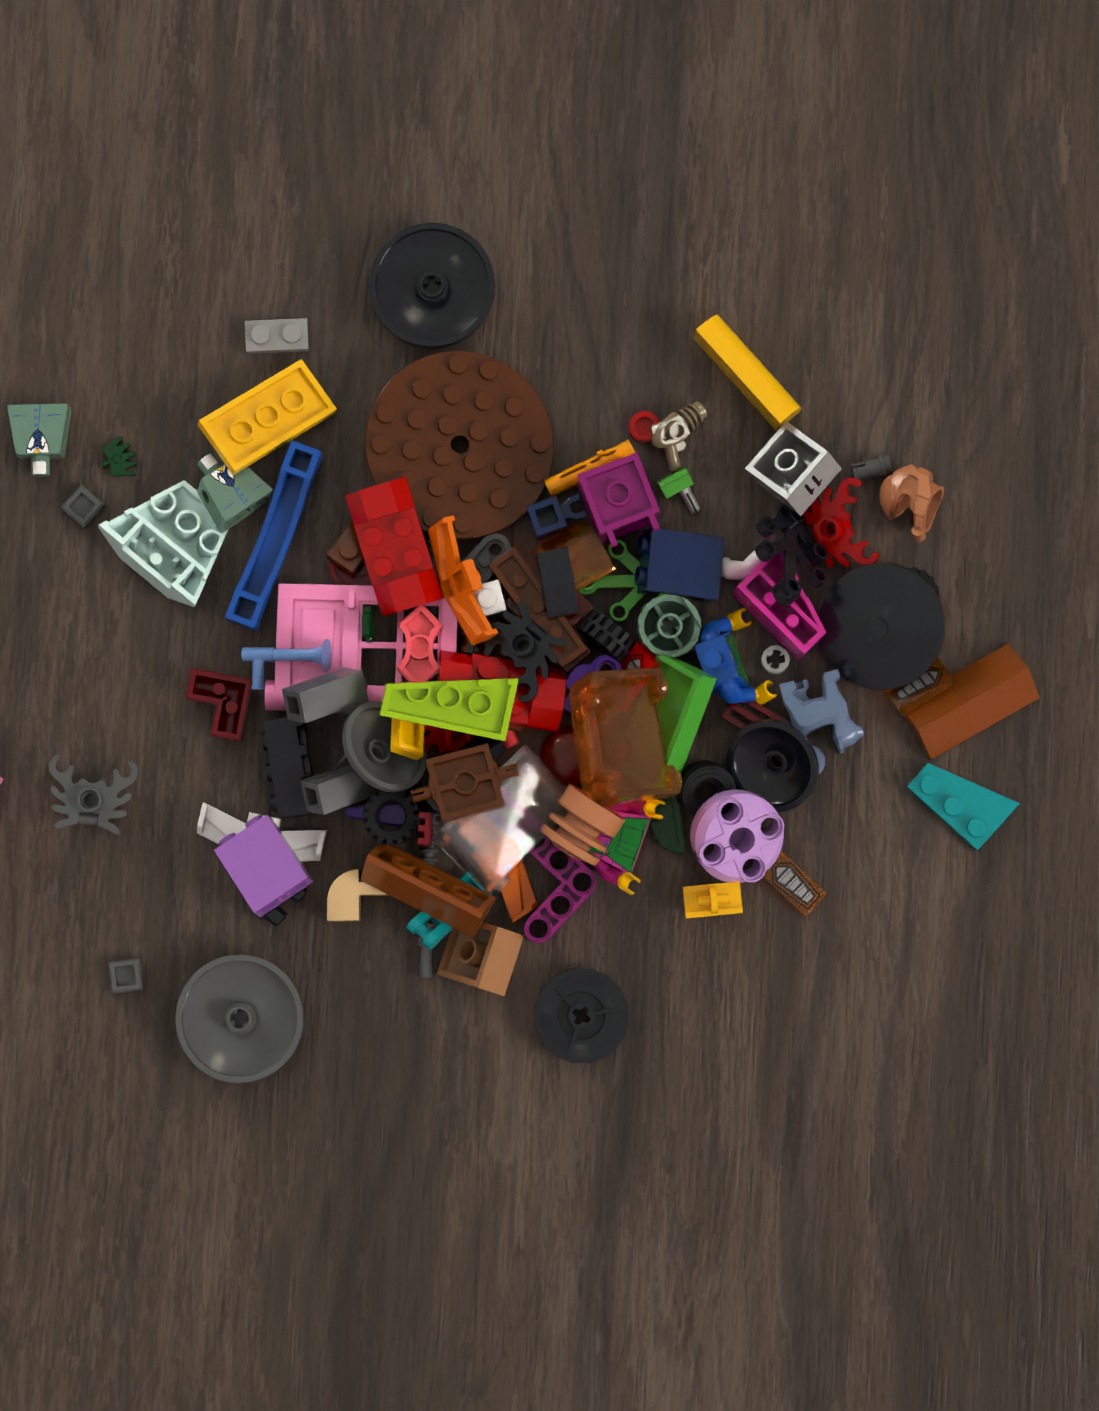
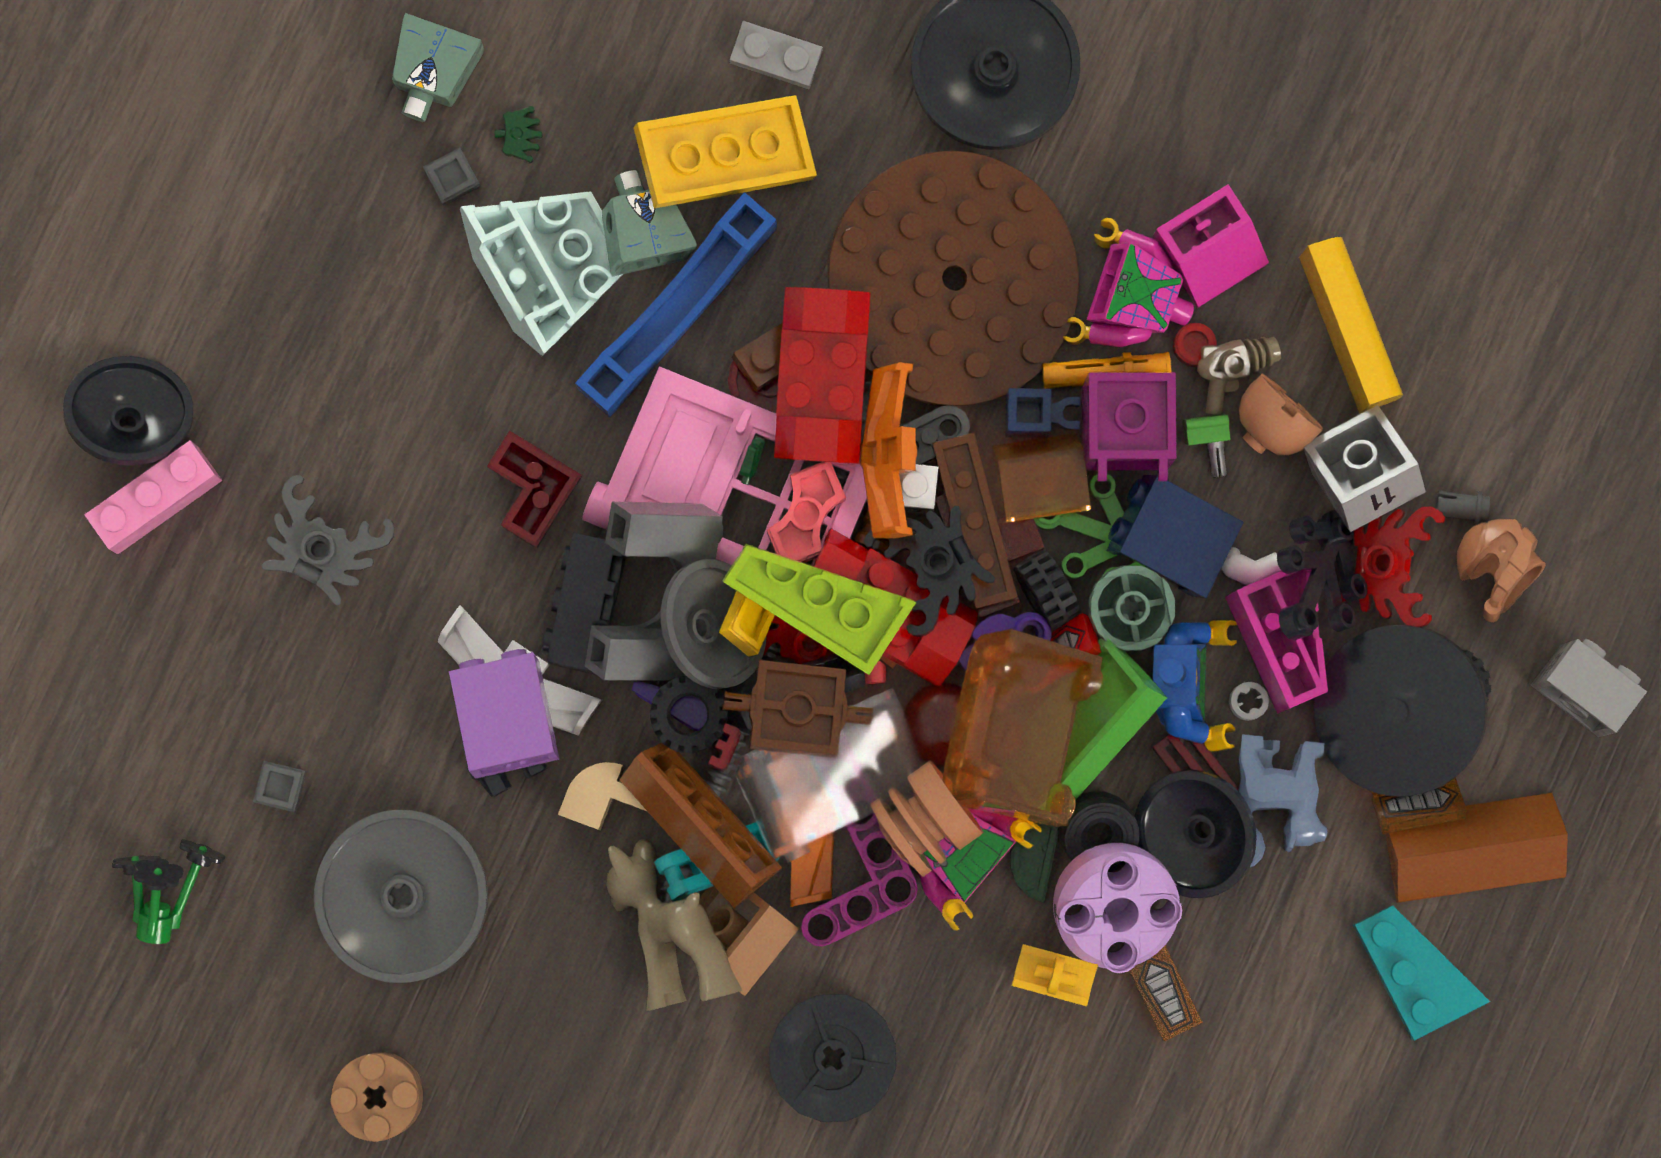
camera: 15 degrees right, 0 degrees up
medium blue piece [241,639,332,689] -> none
black slope [535,547,579,619] -> none
none -> plant [112,839,225,944]
none -> medium nougat brick [331,1052,423,1142]
none -> dark tan animal [606,839,743,1011]
none -> dark pink torso [1063,218,1194,347]
none -> dark pink slope [1152,184,1269,308]
none -> nougat cylinder [1238,374,1323,455]
none -> light grey brick [1530,639,1647,737]

